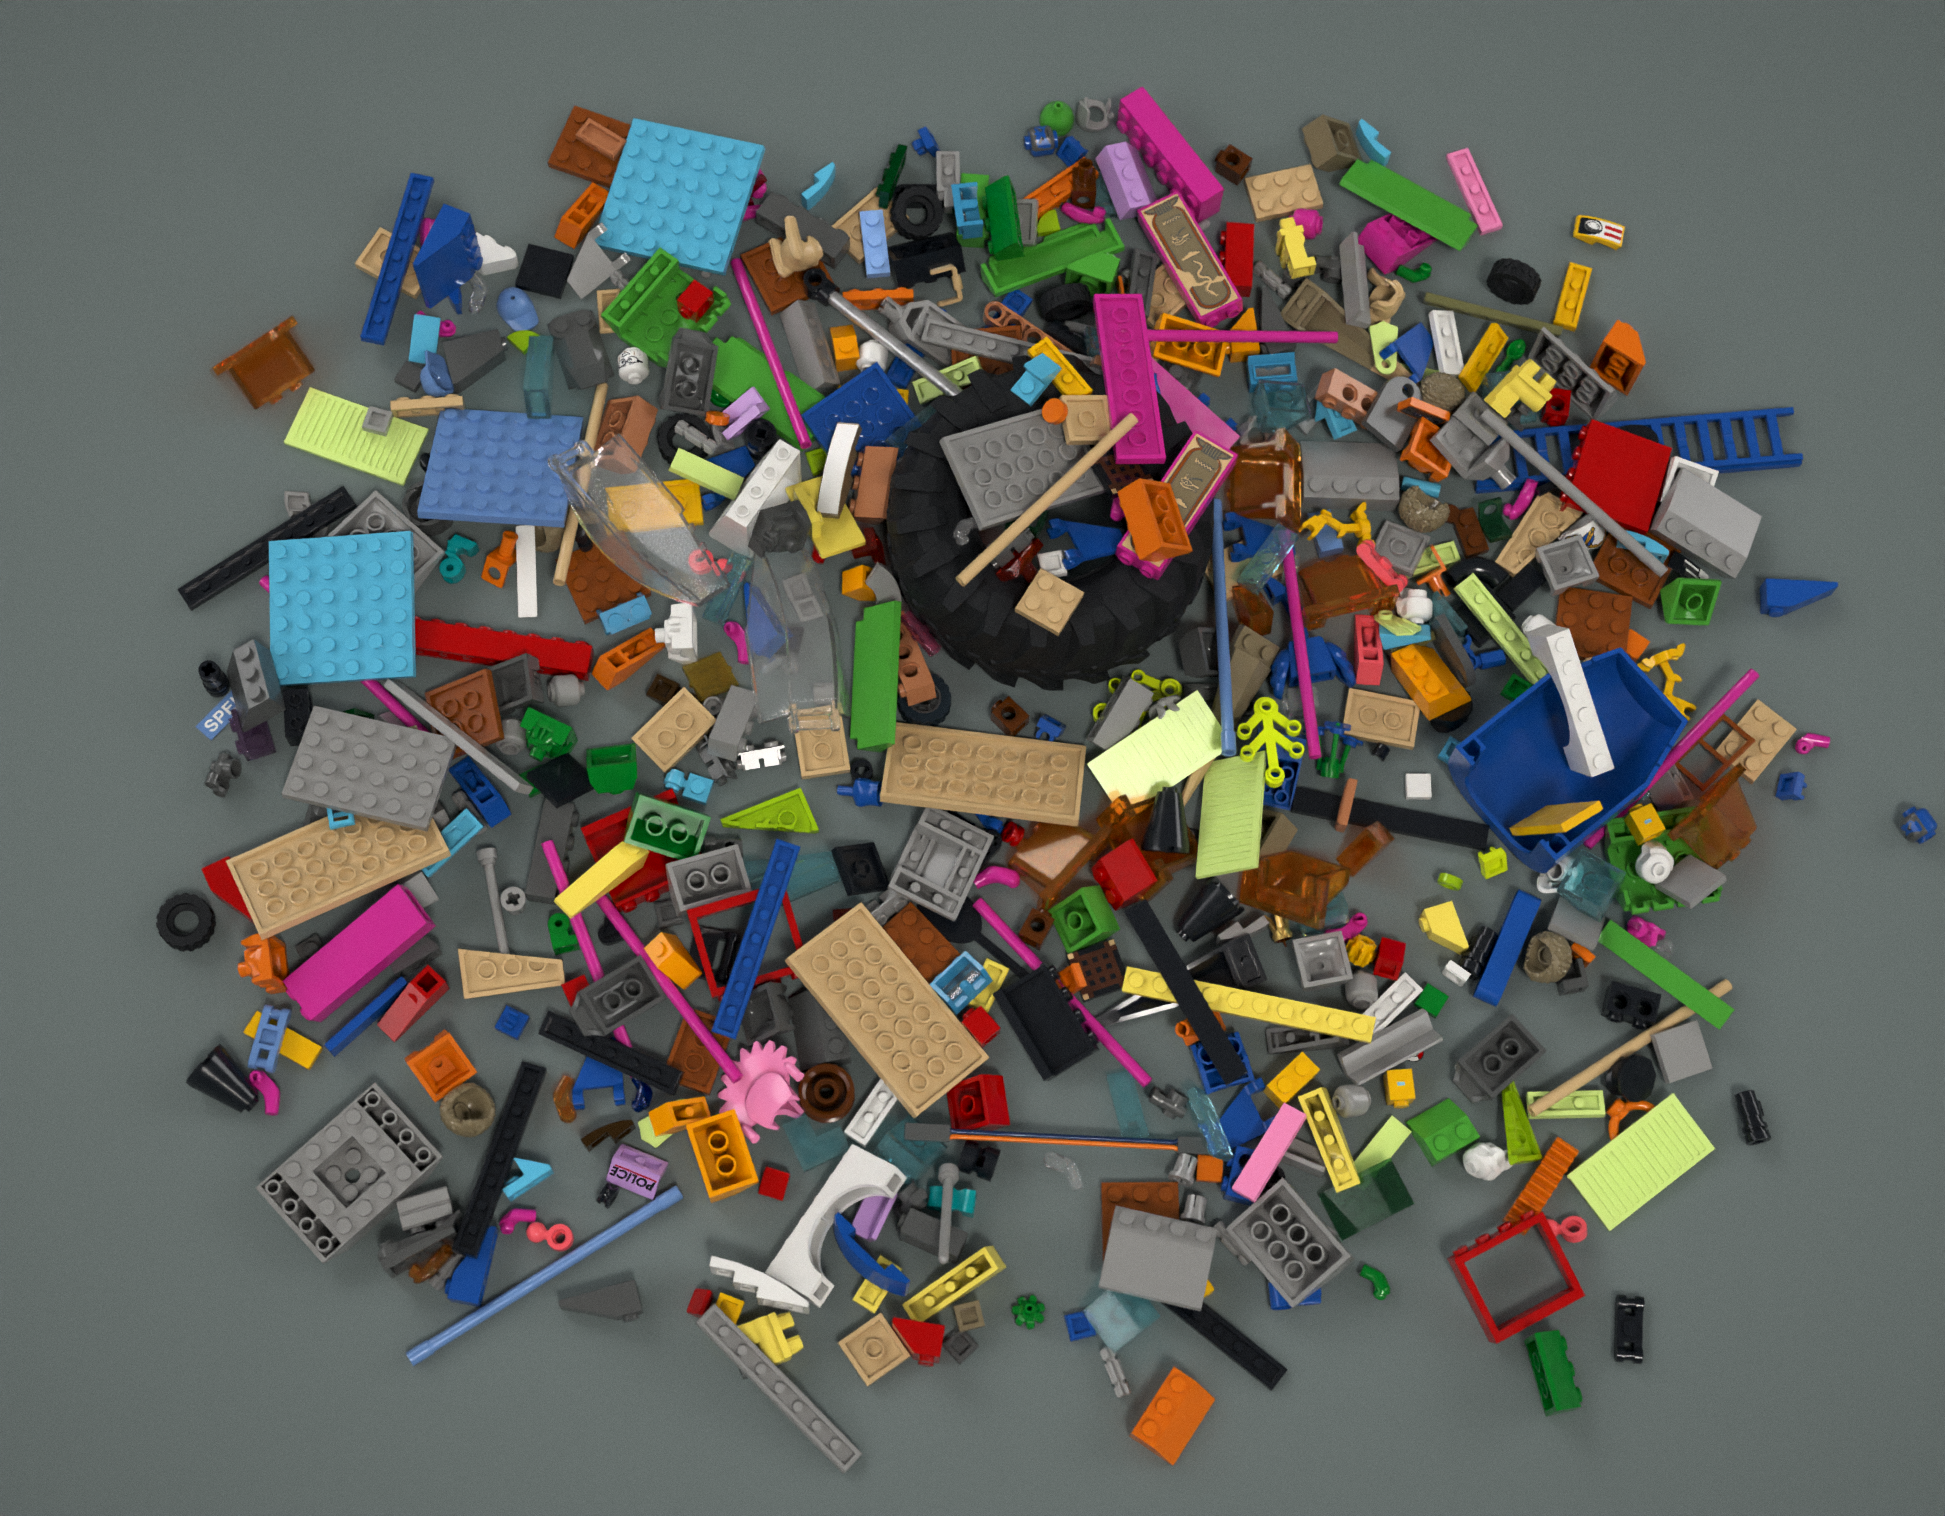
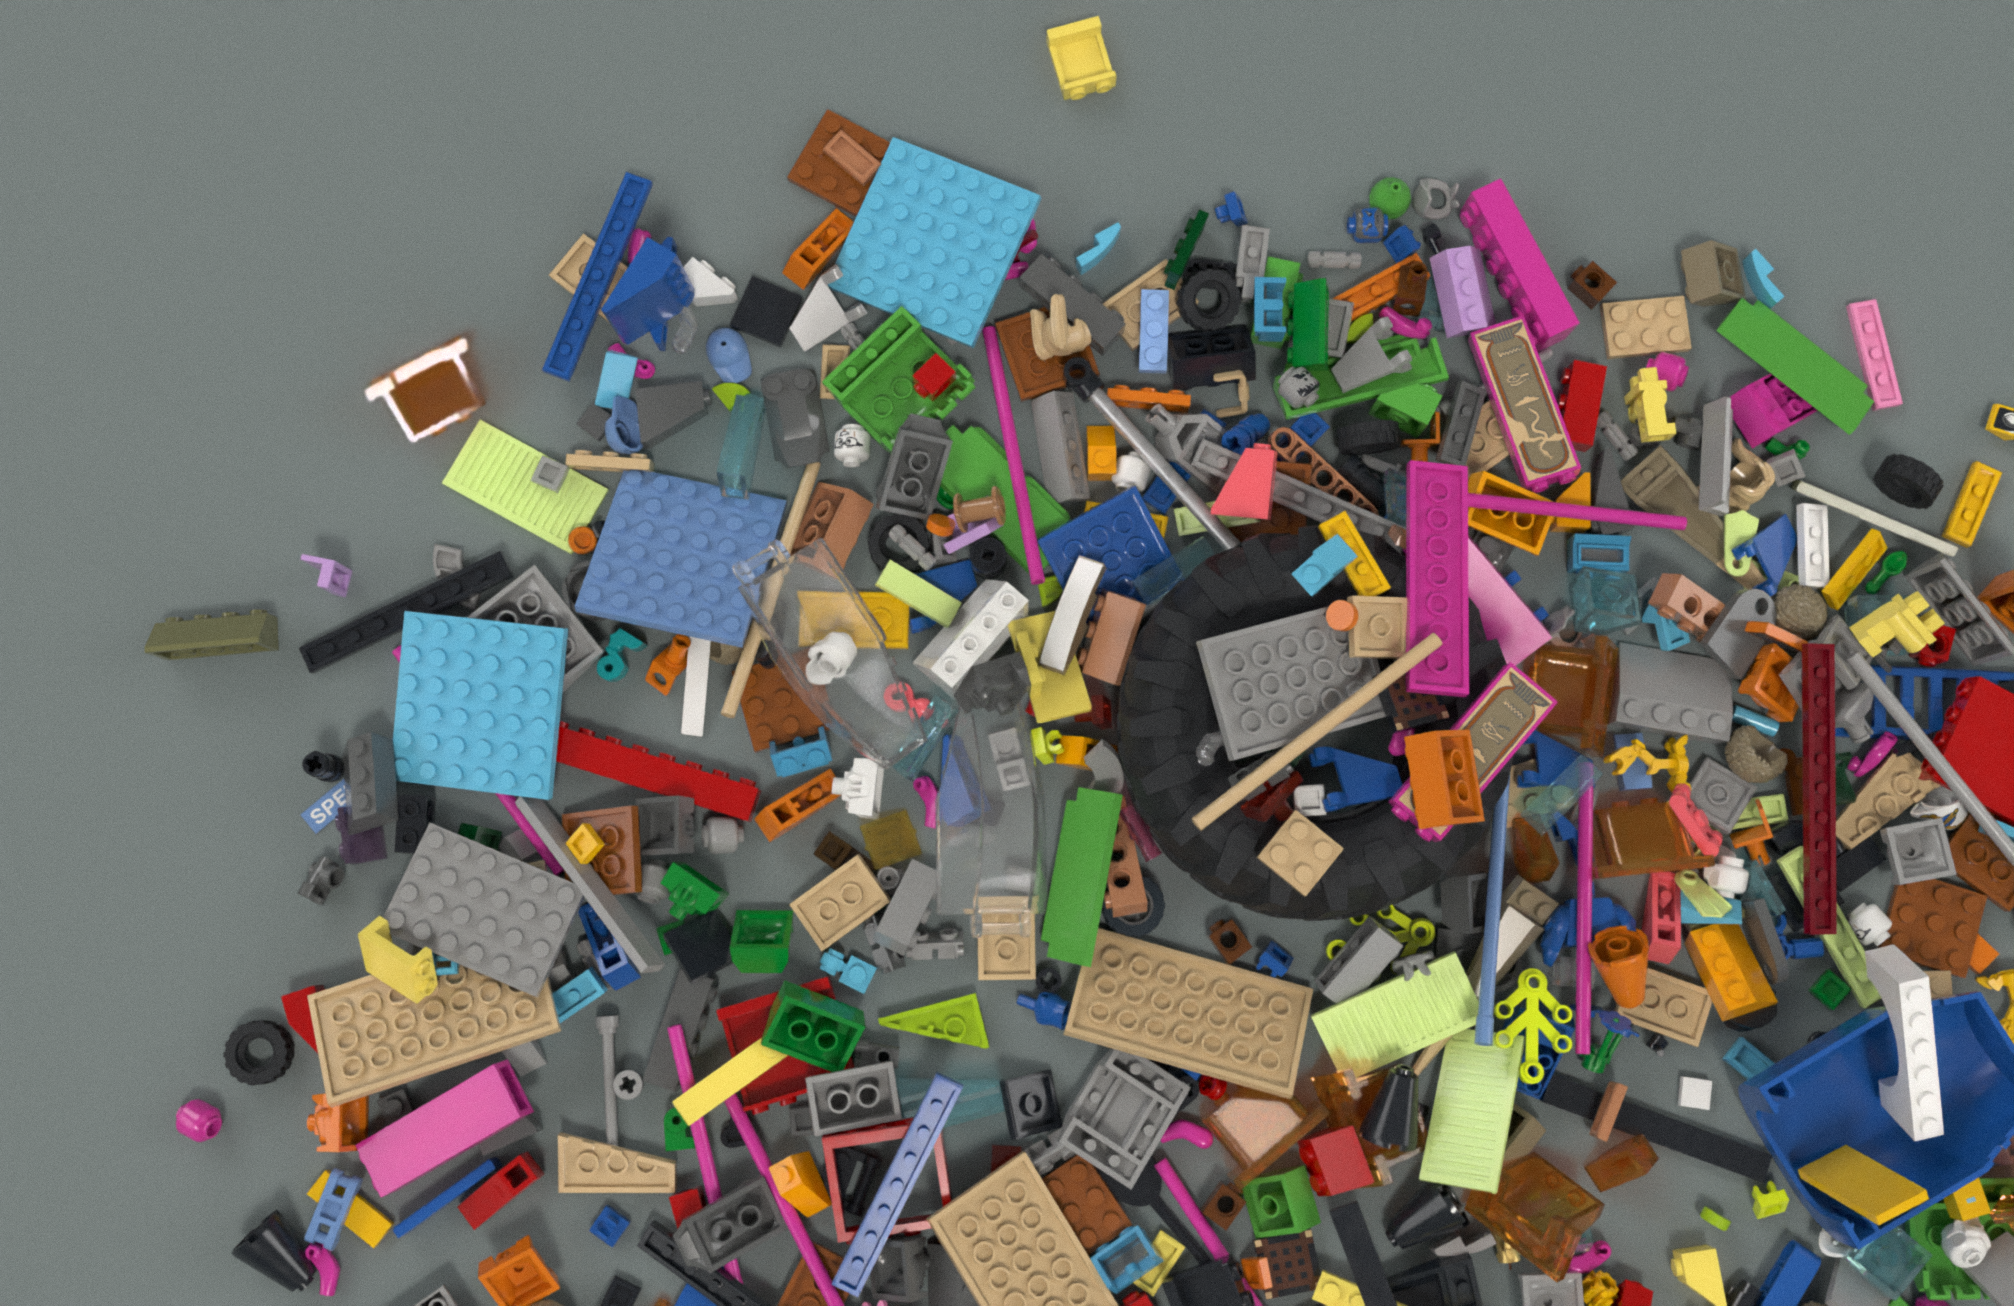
camera: 15 degrees right, 10 degrees up
none -> olive slope [144,610,279,661]
none -> dark pink head [176,1099,222,1143]
none -> lavender panel [300,554,352,598]
none -> light yellow panel [358,916,438,1004]
none -> yellow plate [565,823,605,864]
none -> orange tile [568,527,597,554]
none -> white head [806,632,857,685]
none -> medium nougat hose [953,486,1006,533]
none -> neon yellow tile [1031,727,1065,765]
none -> light yellow panel [1046,16,1117,100]
none -> coral slope [1211,443,1278,520]
none -> blue axle [1221,414,1270,455]
none -> light grey head [1278,367,1320,408]
none -> light grey axle [1307,251,1362,269]
none -> light grey flag [1331,317,1412,393]
none -> black hand [1423,223,1441,255]
none -> orange cone [1588,926,1649,1009]
none -> light grey plate [1767,449,1806,487]
none -> dark red plate [1802,643,1837,935]

